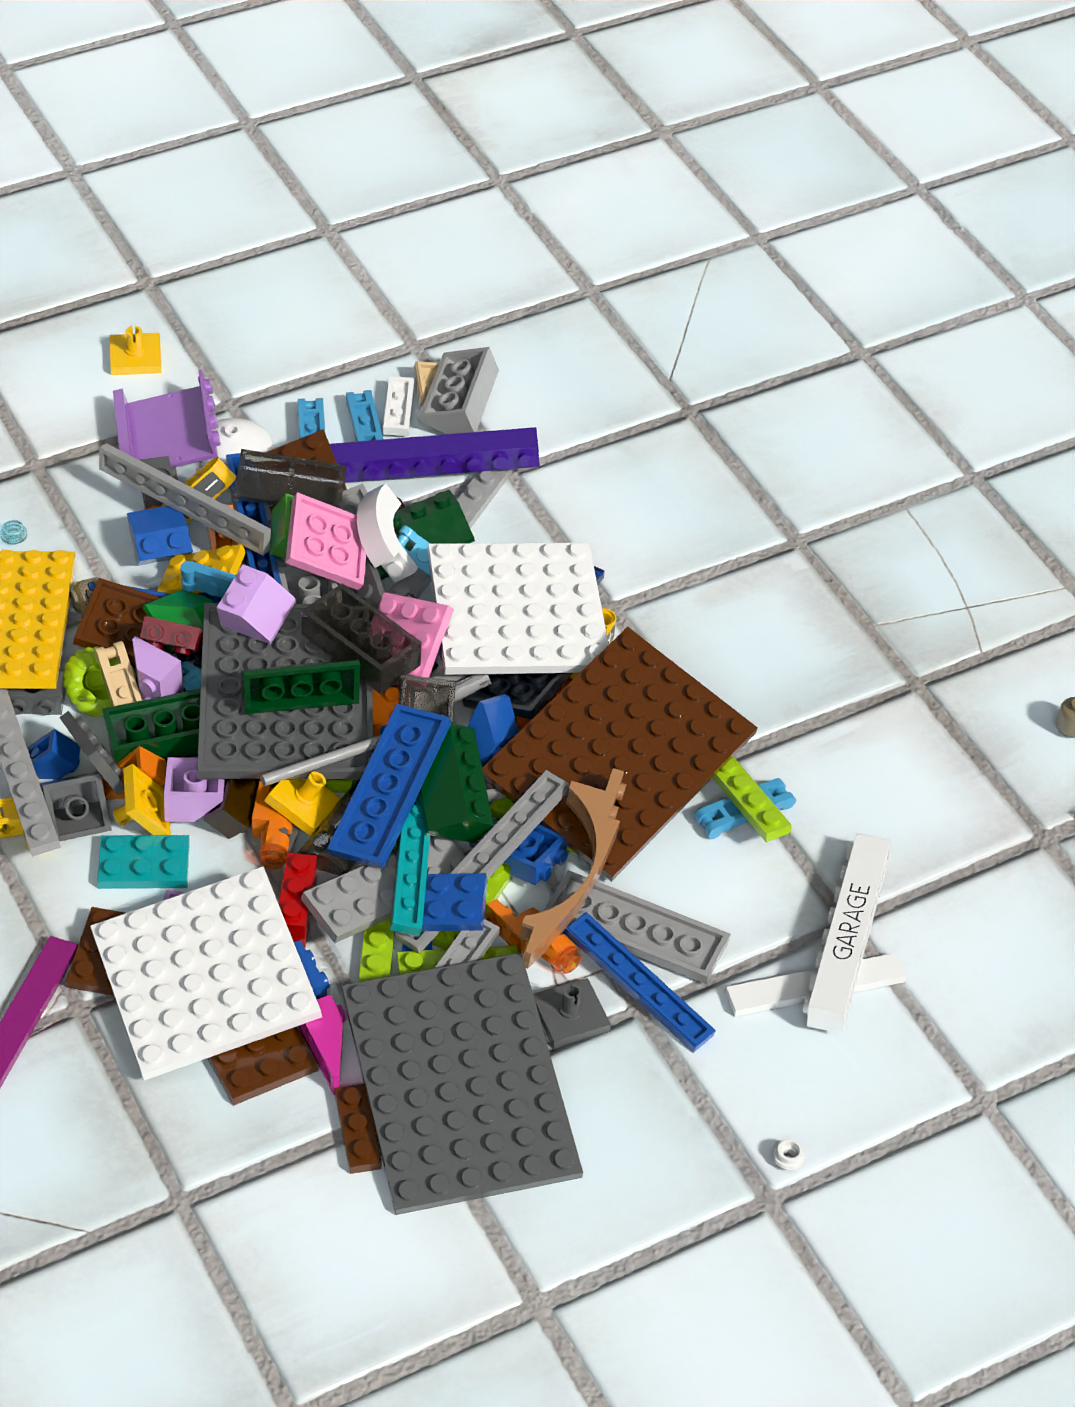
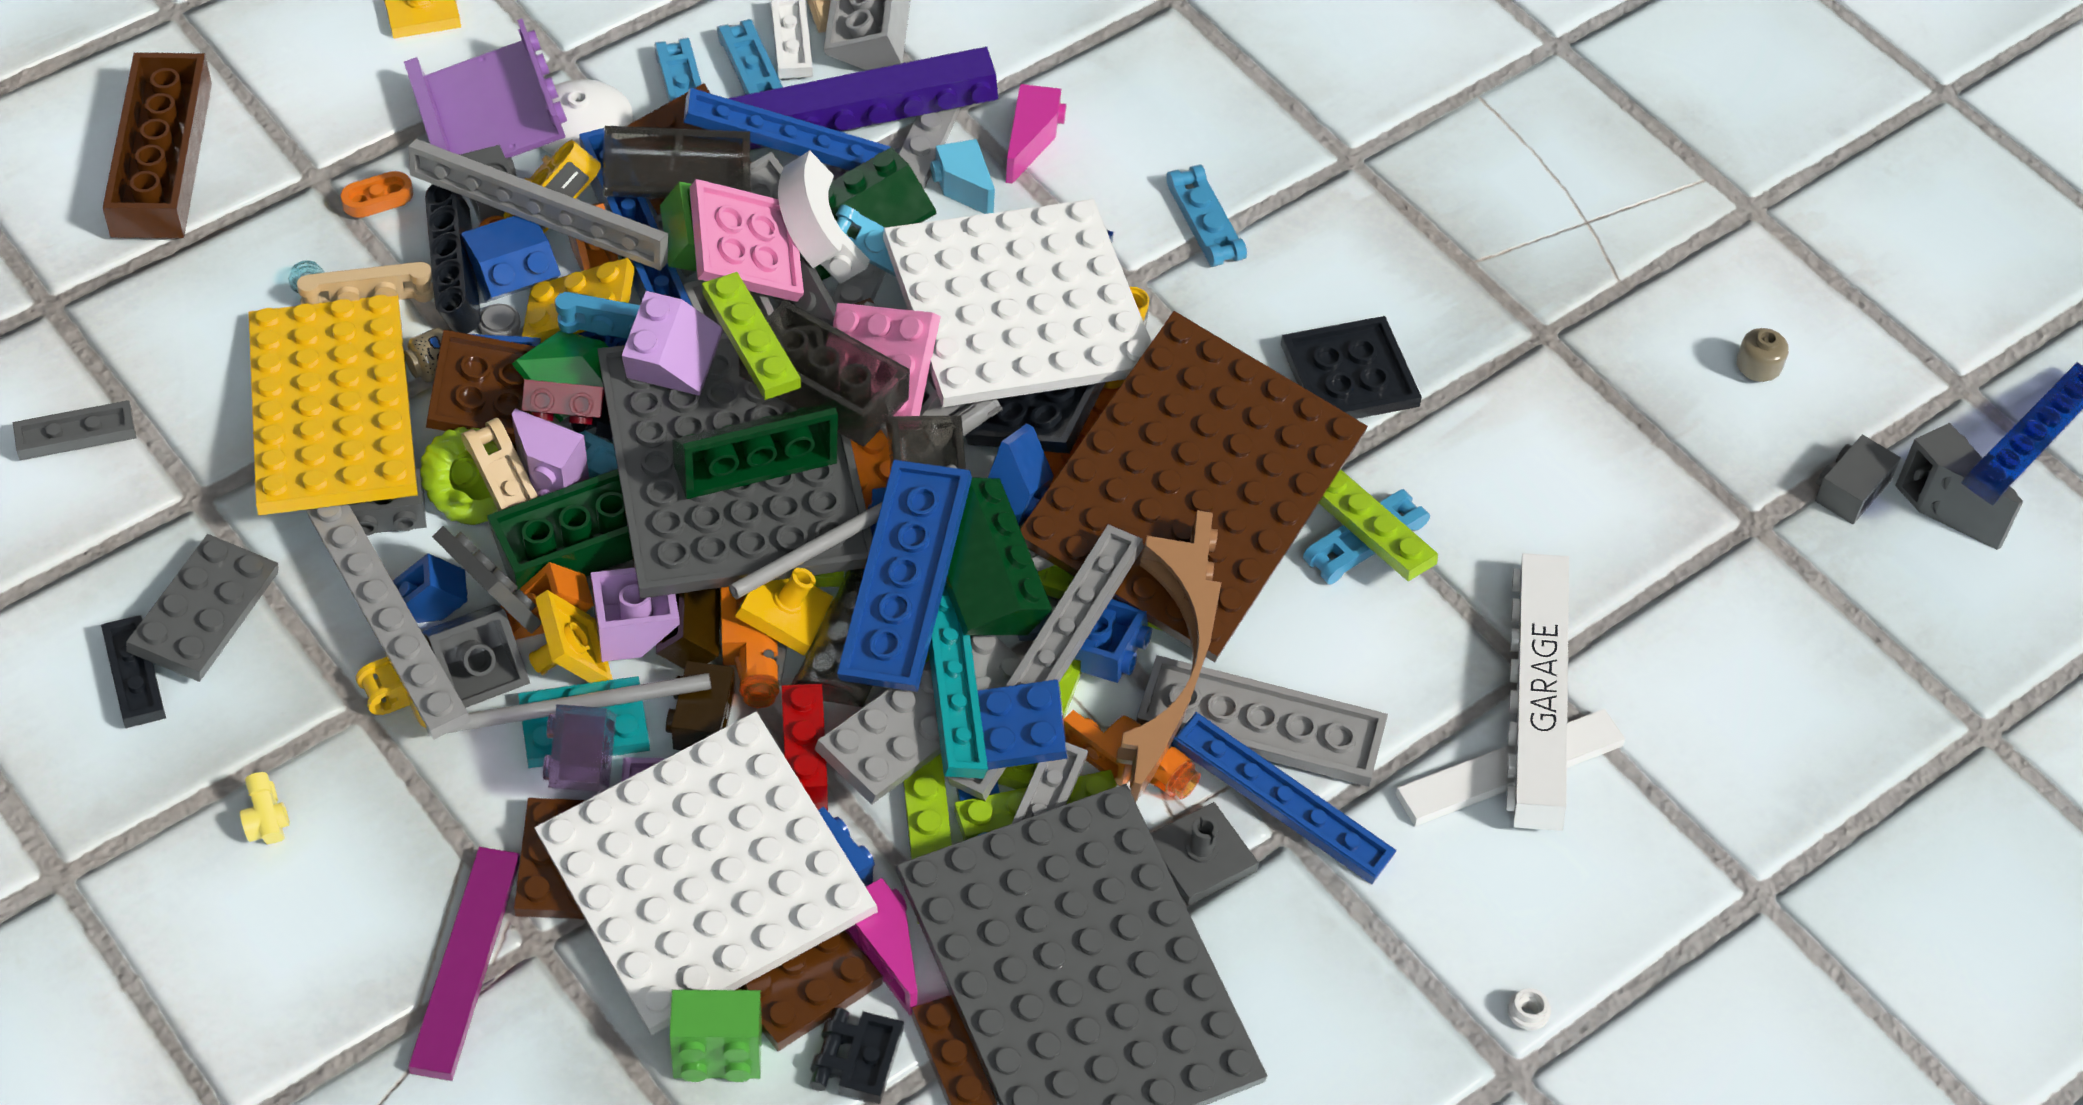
camera: 10 degrees left, 5 degrees up
none -> tan plate [297,262,434,304]
none -> orange plate [341,171,413,218]
none -> black beam [425,184,481,334]
none -> light grey piece [426,673,711,736]
none -> light grey piece [478,304,521,336]
none -> clear purple brick [543,704,617,795]
none -> dark brown brick [666,661,736,751]
none -> bright green brick [669,990,762,1082]
none -> blue plate [683,88,891,171]
none -> lime plate [702,272,801,400]
none -> black plate [809,1008,904,1104]
none -> medium azure slope [930,139,995,214]
none -> dark pink slope [1006,84,1067,184]
none -> dark azure plate [1166,164,1247,267]
none -> black plate [1281,316,1422,419]

